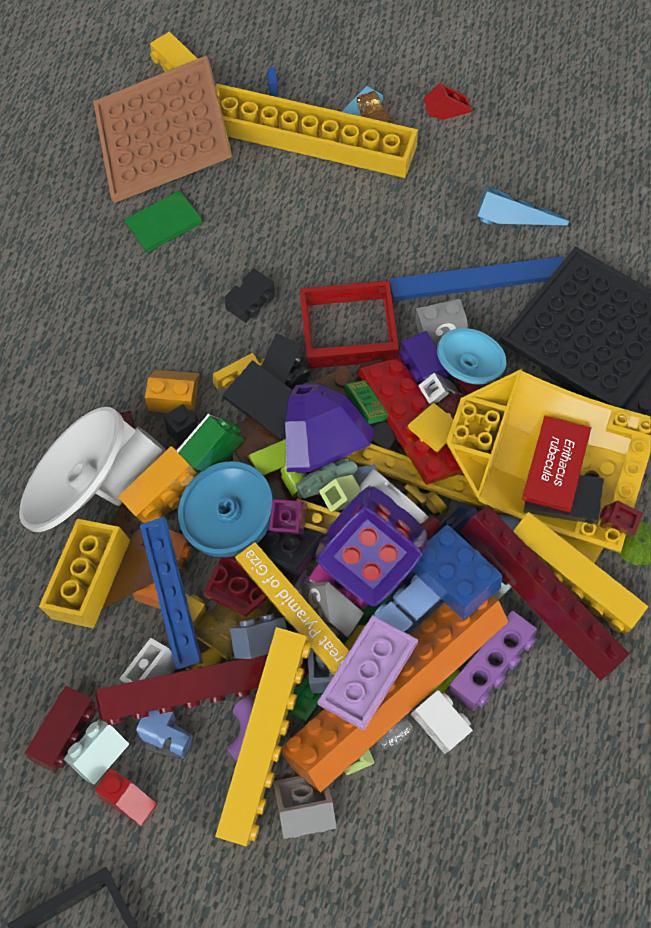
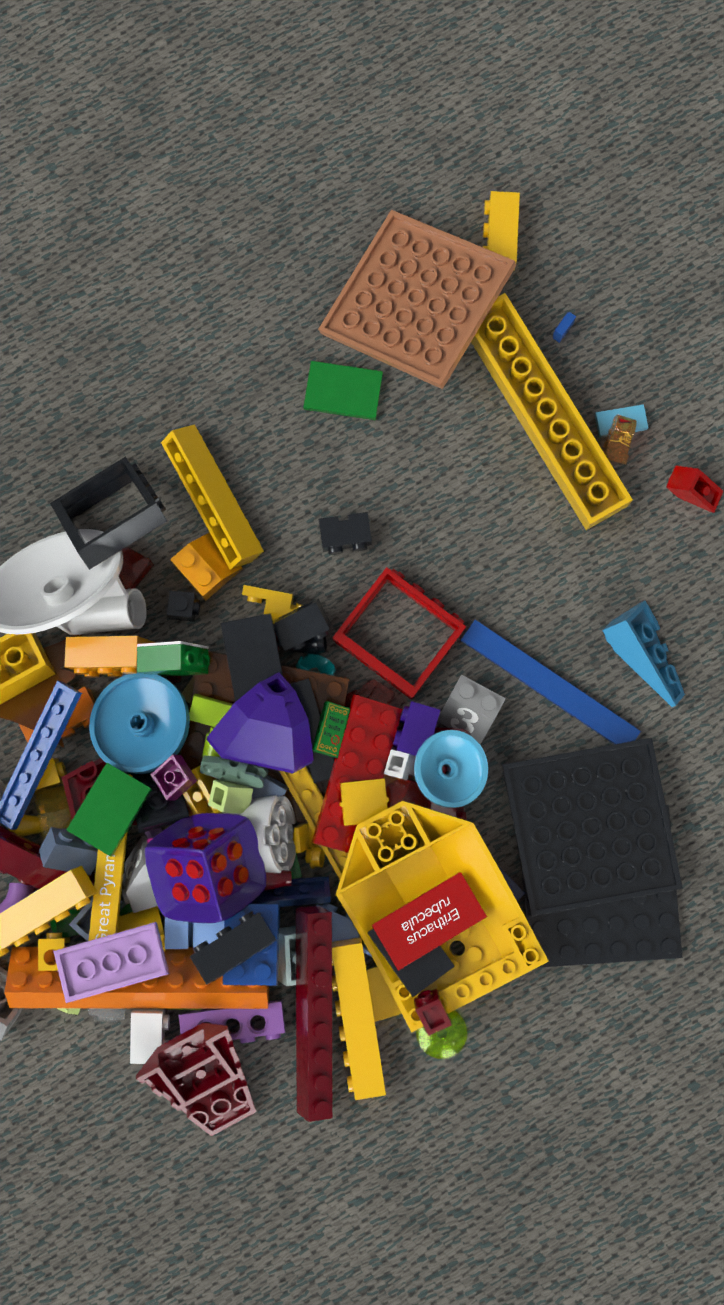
camera: 40 degrees right, 20 degrees up
none -> yellow bracket [38,933,70,971]
none -> black window [50,456,167,570]
none -> green tile [66,763,152,857]
none -> dark red wedge [136,1023,256,1136]
none -> yellow brick [161,424,264,570]
none -> black brick [190,911,277,985]

